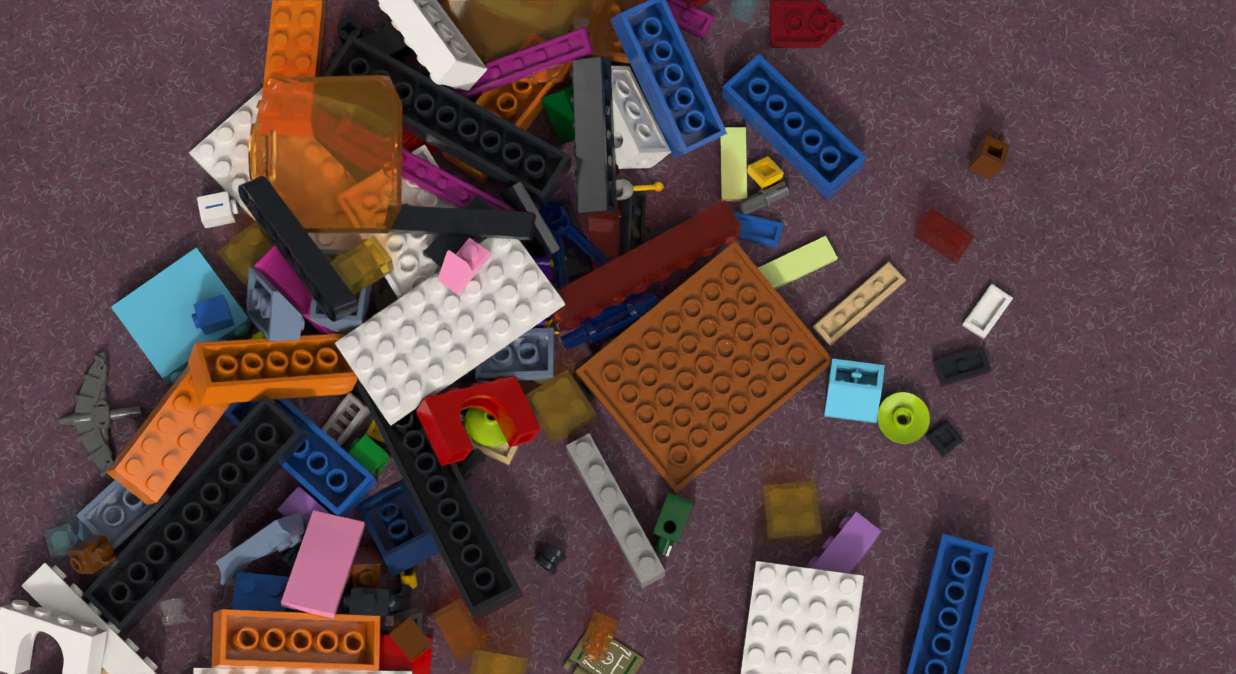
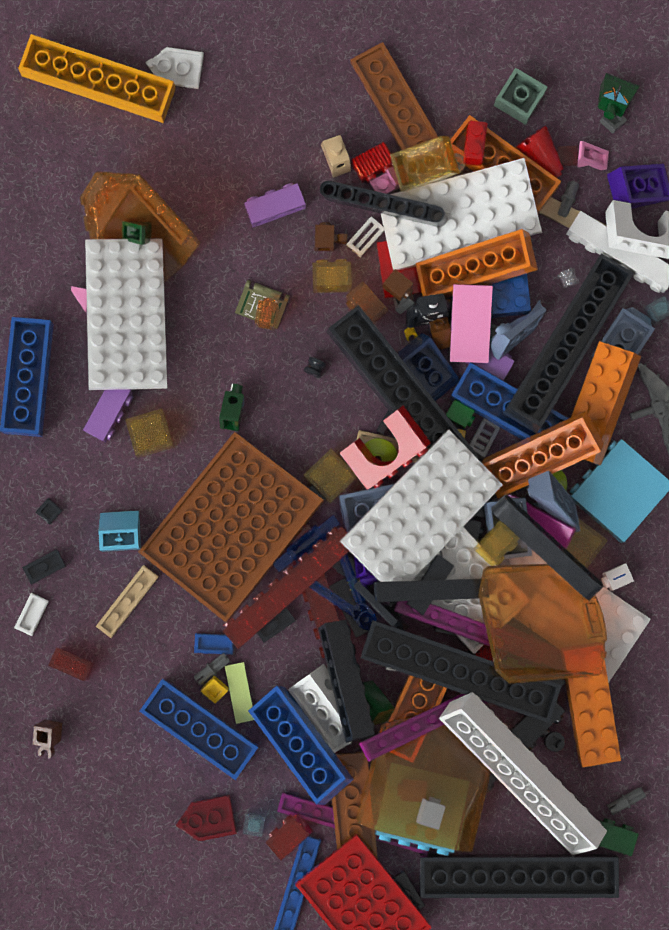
camera: 160 degrees right, 10 degrees up
reddish brown brick [67,535,117,574] -> none
blue brick [192,295,235,335] -> none
bright pink slope [438,238,491,295] -> none
light grey arch [566,434,665,588] -> none
light grey hinge [616,179,664,200] -> none
black tile [619,191,646,264] -> none
yellowish green tile [758,236,838,289] -> none
lime dish [877,392,930,444] -> none

